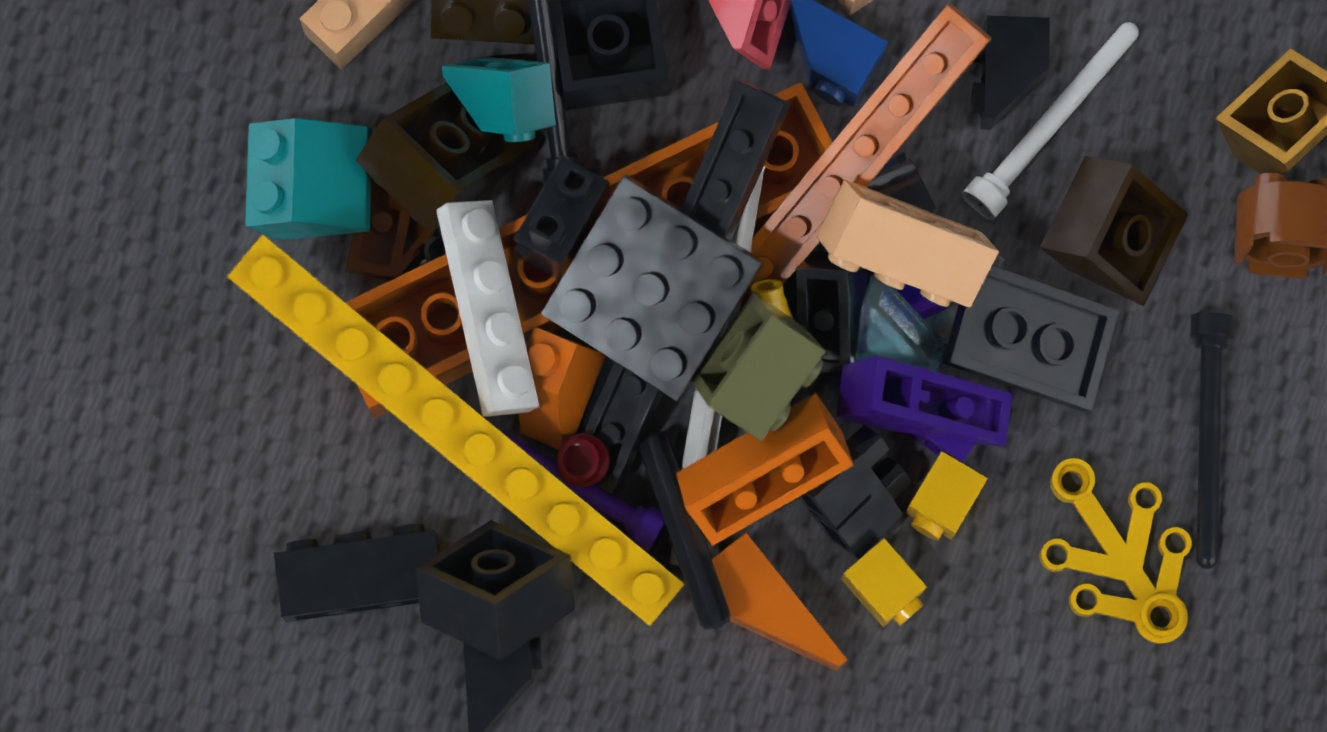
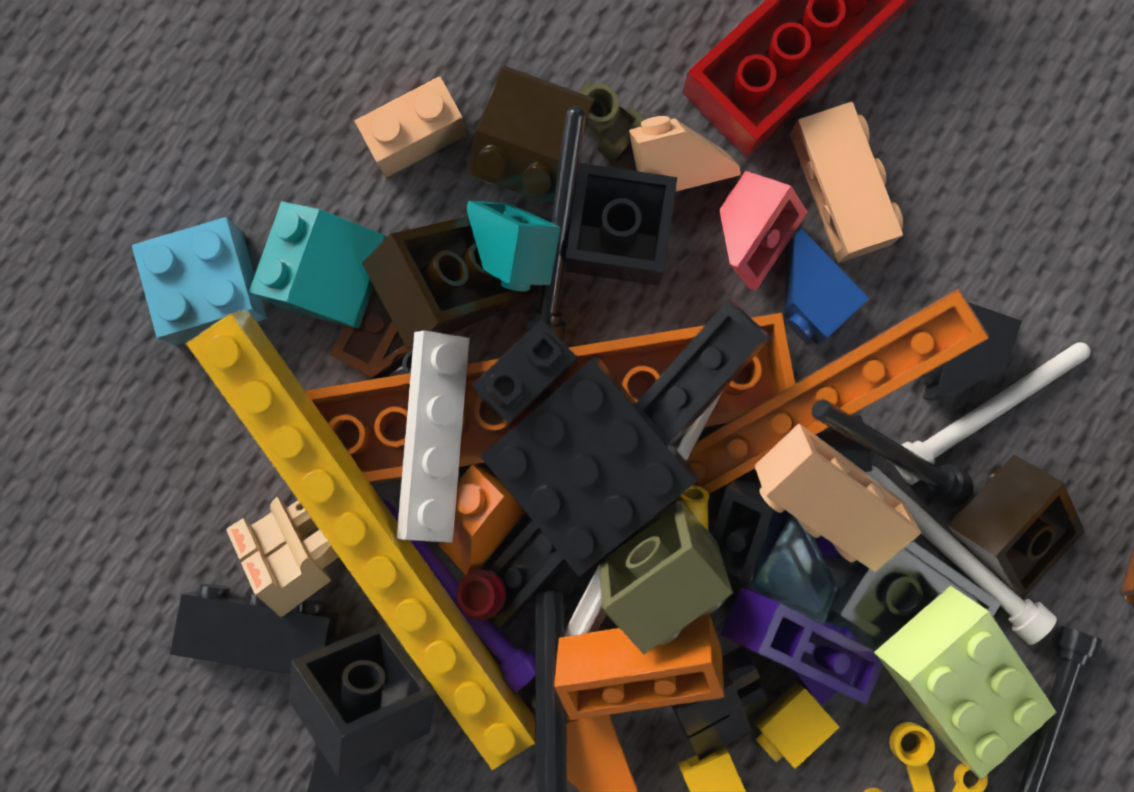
camera: 20 degrees right, 5 degrees up
none -> medium azure brick [132,217,267,346]
none -> tan hips [226,497,339,617]
none -> black piece [811,399,973,507]
none -> white piece [866,466,1057,645]
none -> yellowish green brick [874,586,1056,779]

